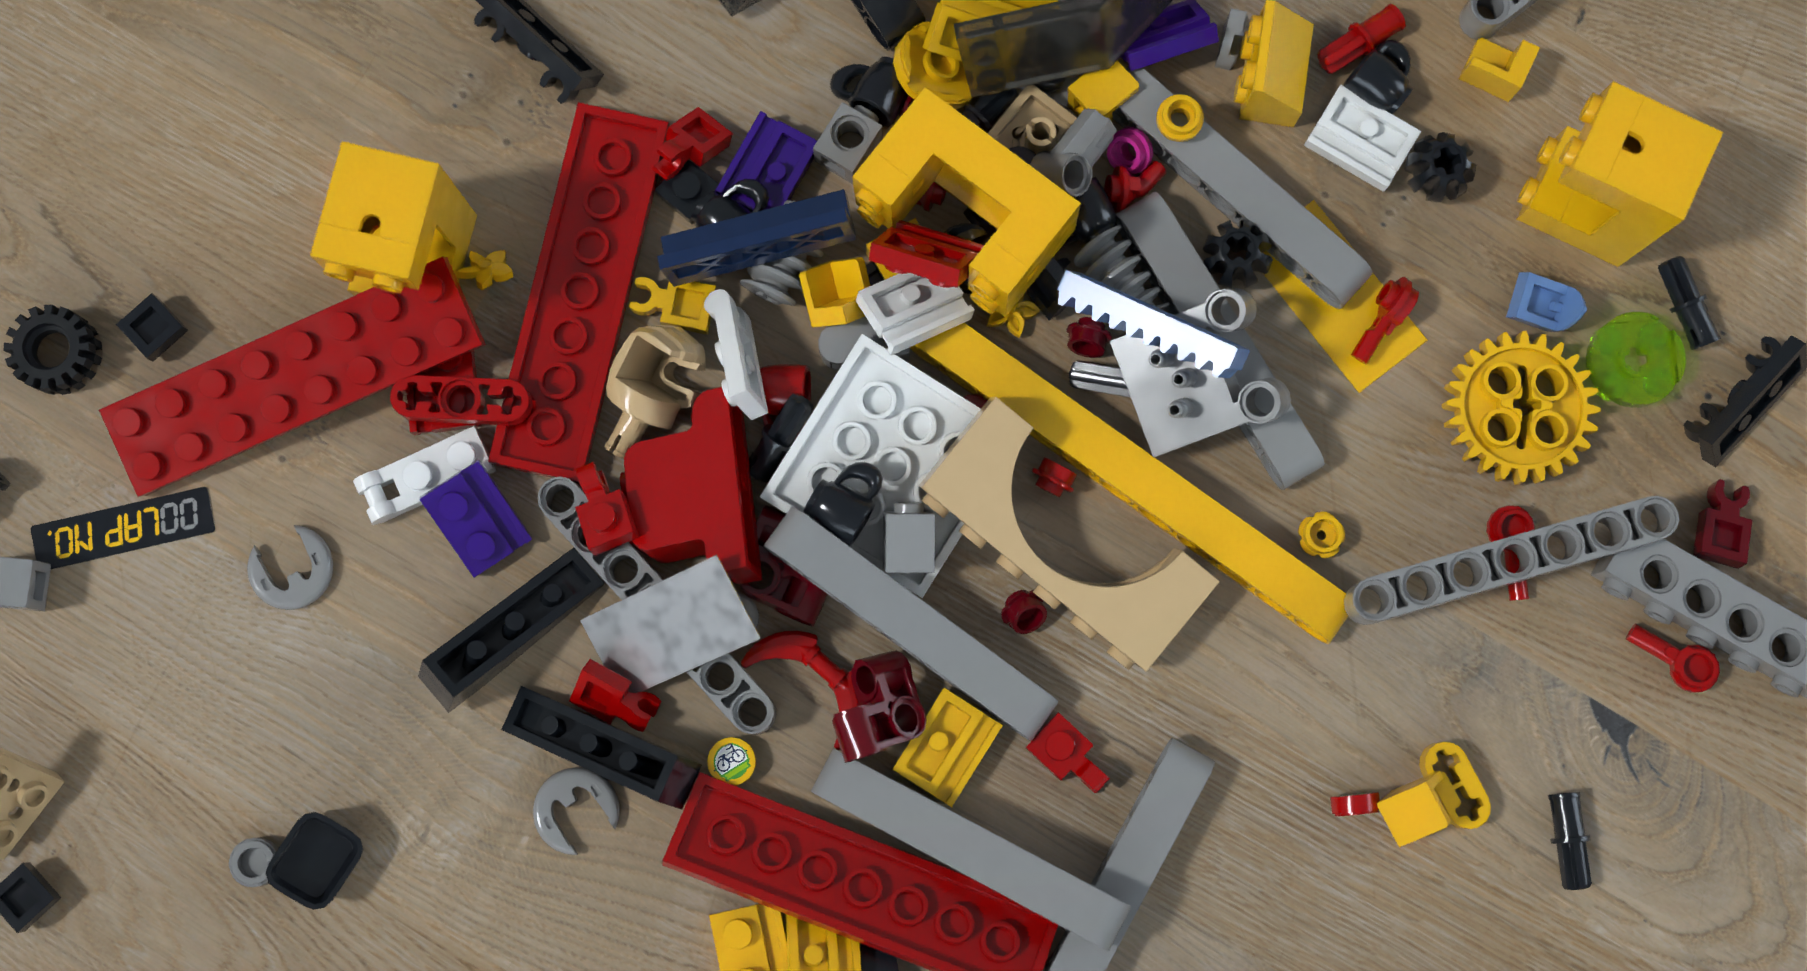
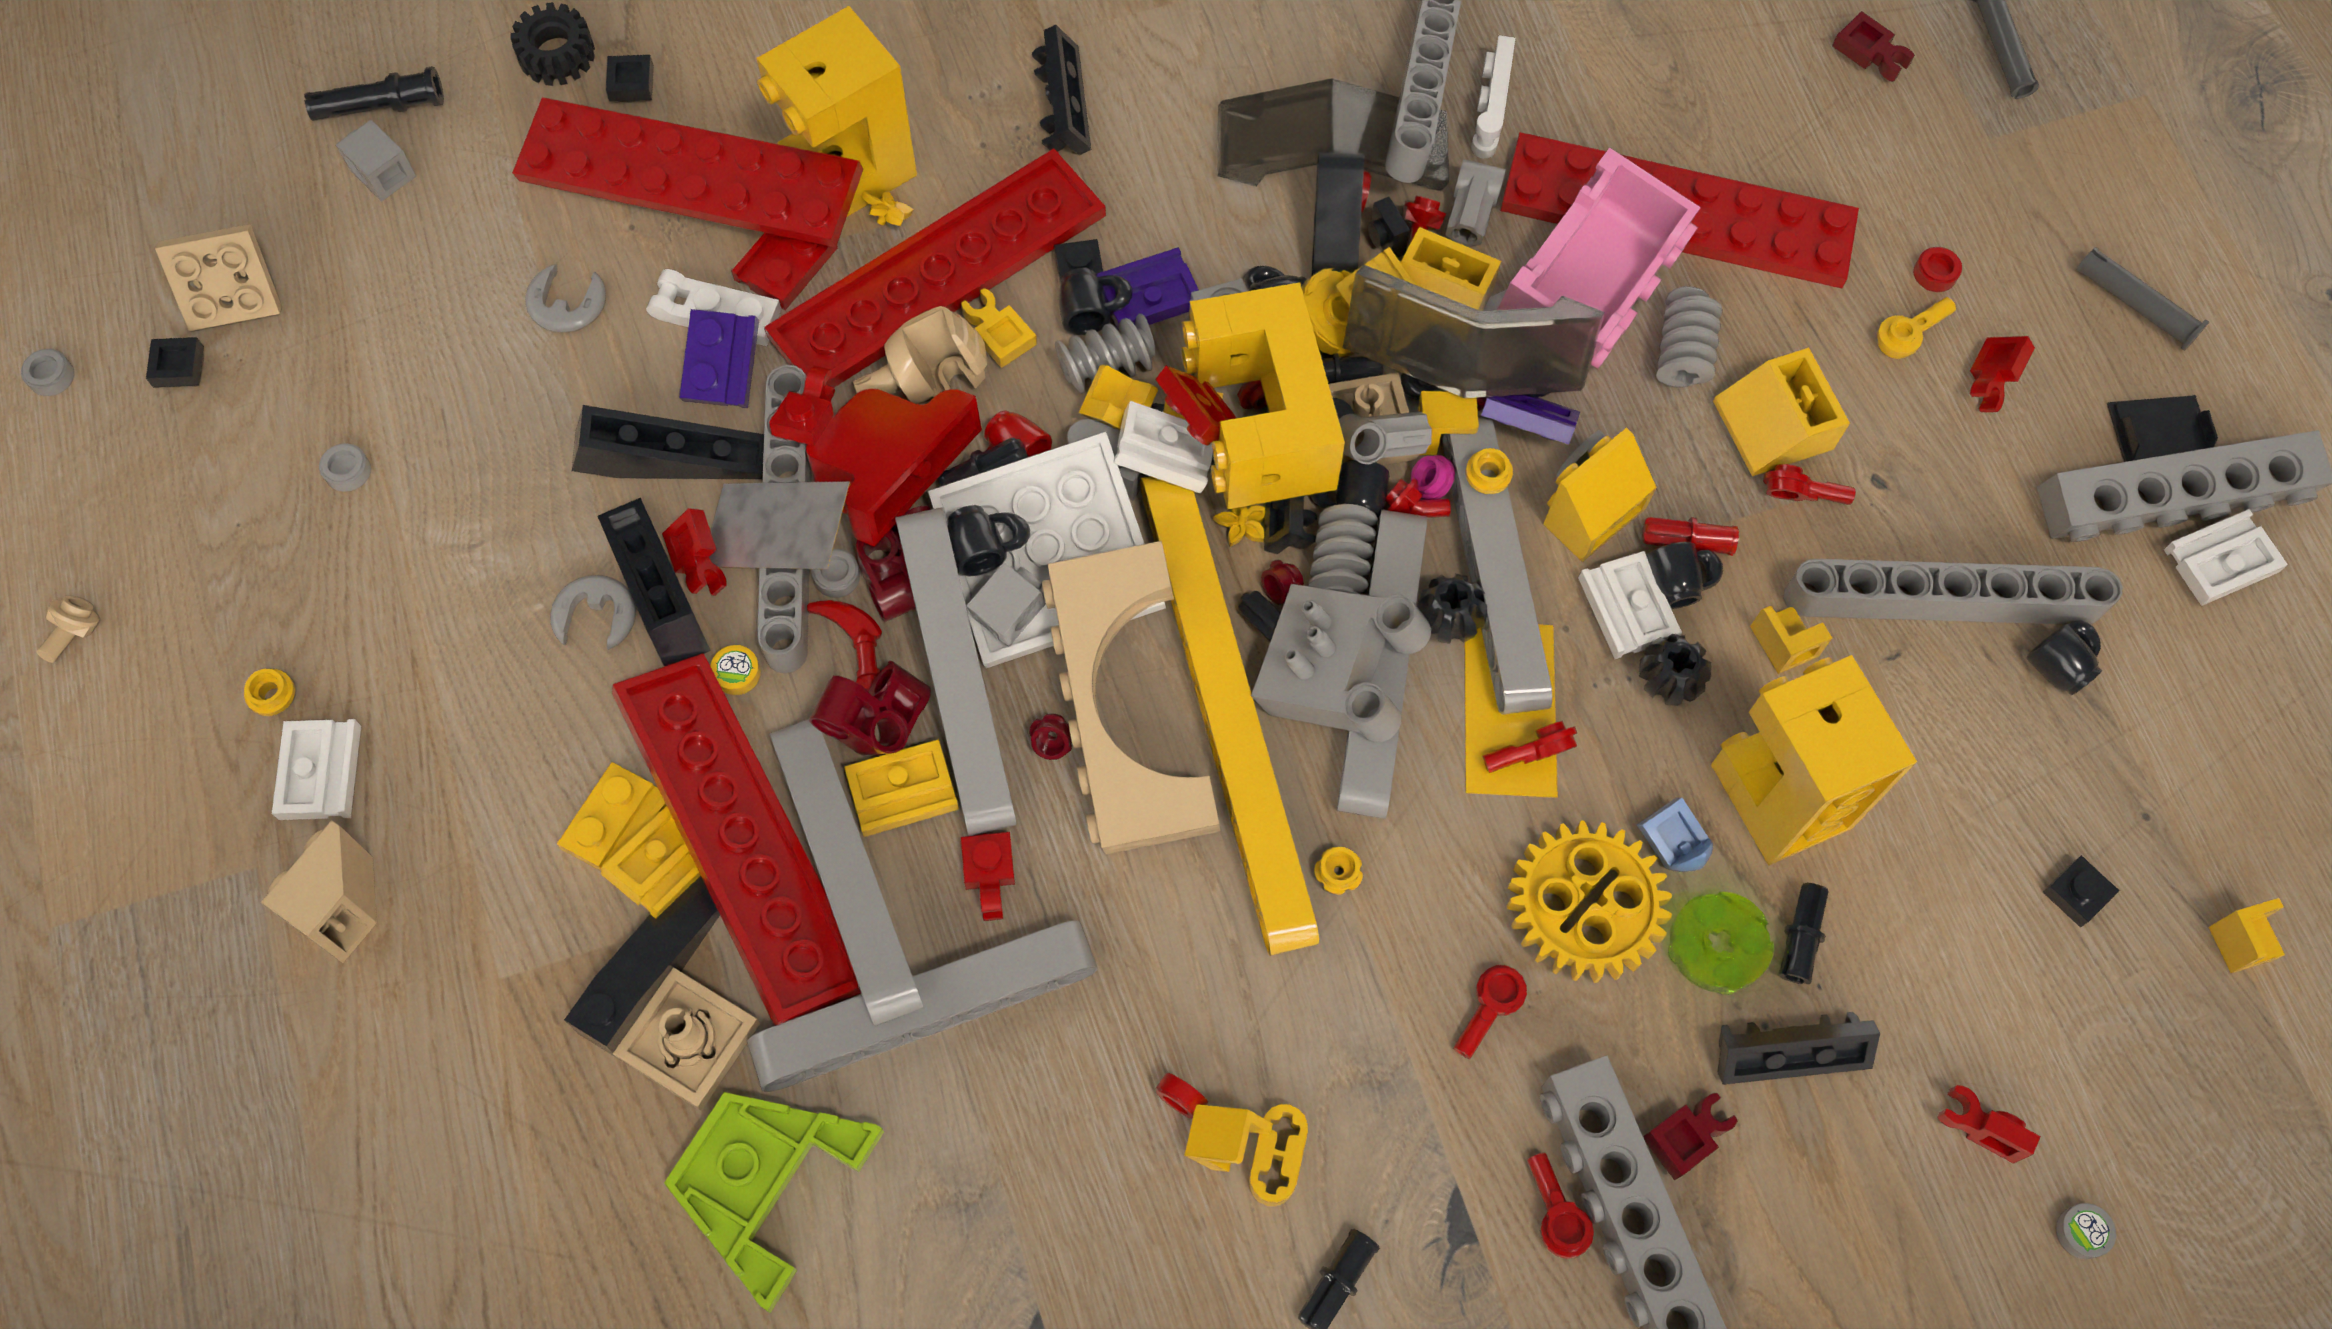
camera: 40 degrees right, 15 degrees down
black sticker [31,487,215,570] -> none
black piece [266,812,363,910] -> none
red beam [390,375,533,426] -> none
red plate [652,107,733,180] -> none
dark blue fence [657,189,857,287] -> none
white plate [704,289,768,420] -> none
red plate [1032,457,1077,498] -> none
gear [1057,270,1250,378] -> none
light grey beam [1344,496,1679,625] -> none

